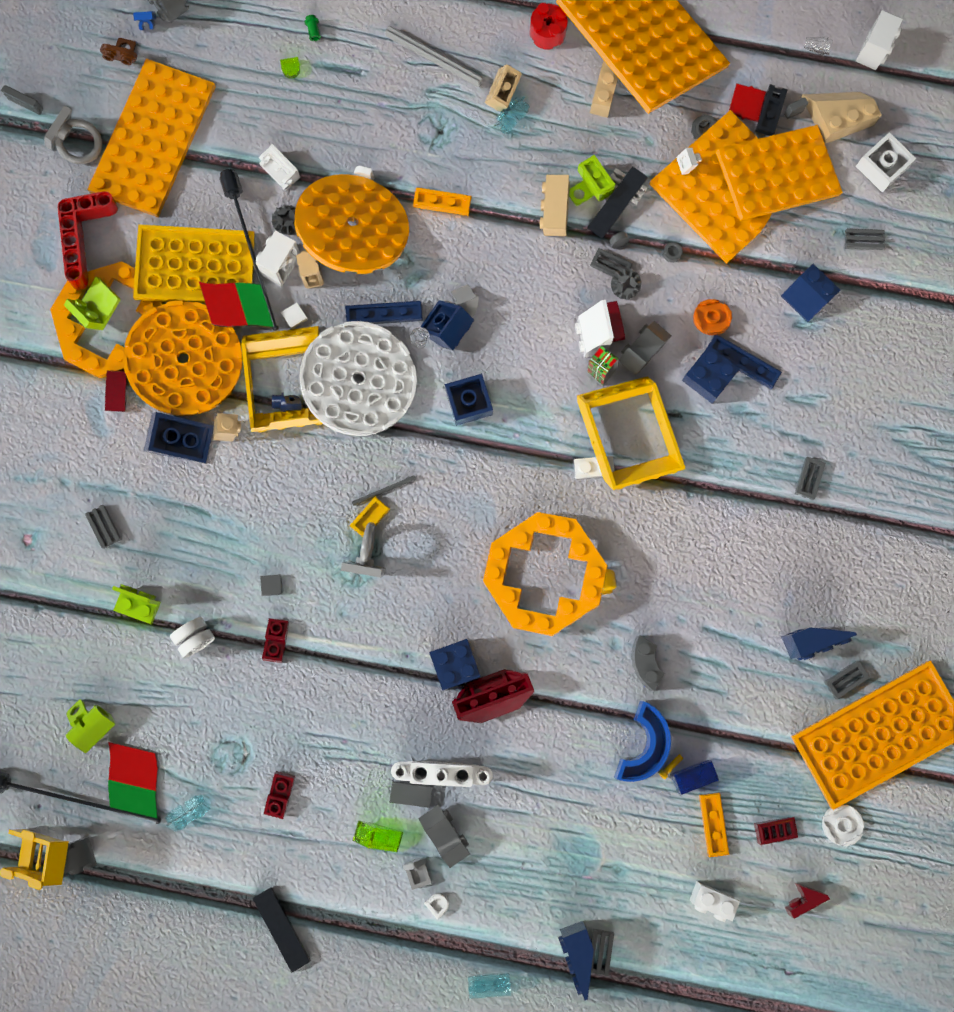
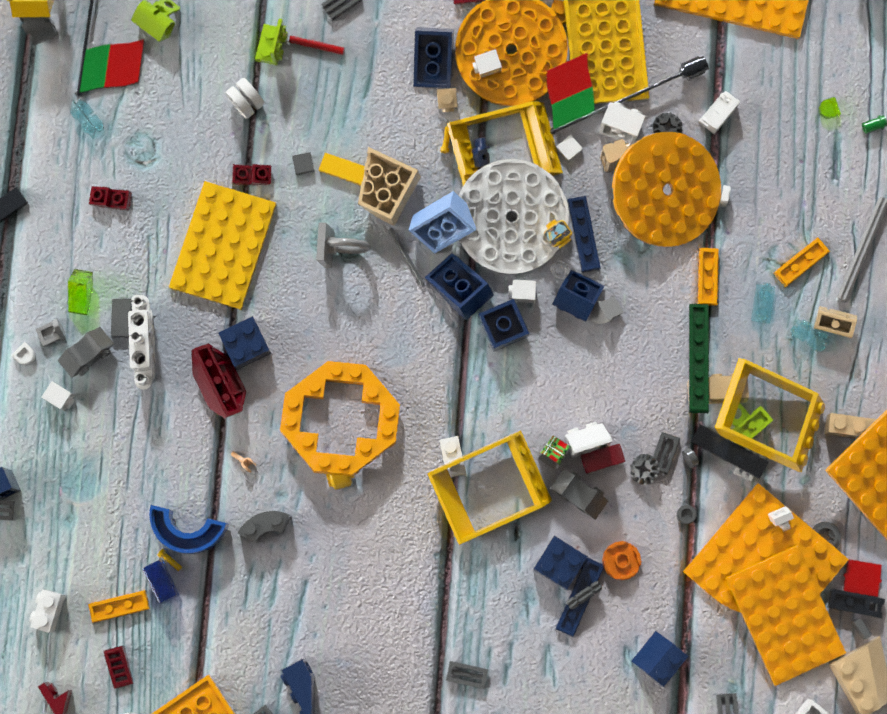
camera: 90 degrees right, 0 degrees up
yellow tile [349,496,390,537] -> none
none -> white brick [42,381,75,411]
none -> yellow plate [169,181,277,310]
none -> light nougat hand [231,451,256,473]
none -> red bar [289,35,345,55]
none -> yellow tile [319,153,365,186]
none -> tan wedge [358,147,421,226]
none -> light blue slope [409,191,476,253]
none -> dark blue slope [425,253,494,320]
none -> yellow piece [440,126,450,154]
none -> white brick [472,49,502,78]
none -> white brick [508,280,536,303]
none -> head [544,219,572,249]
none -> dark grey axle [566,581,602,609]
none -> dark green tile [689,304,709,414]
none -> yellow window [715,358,825,473]
none -> clear light blue hinge [751,283,775,324]
none -> light orange tile [773,237,830,288]

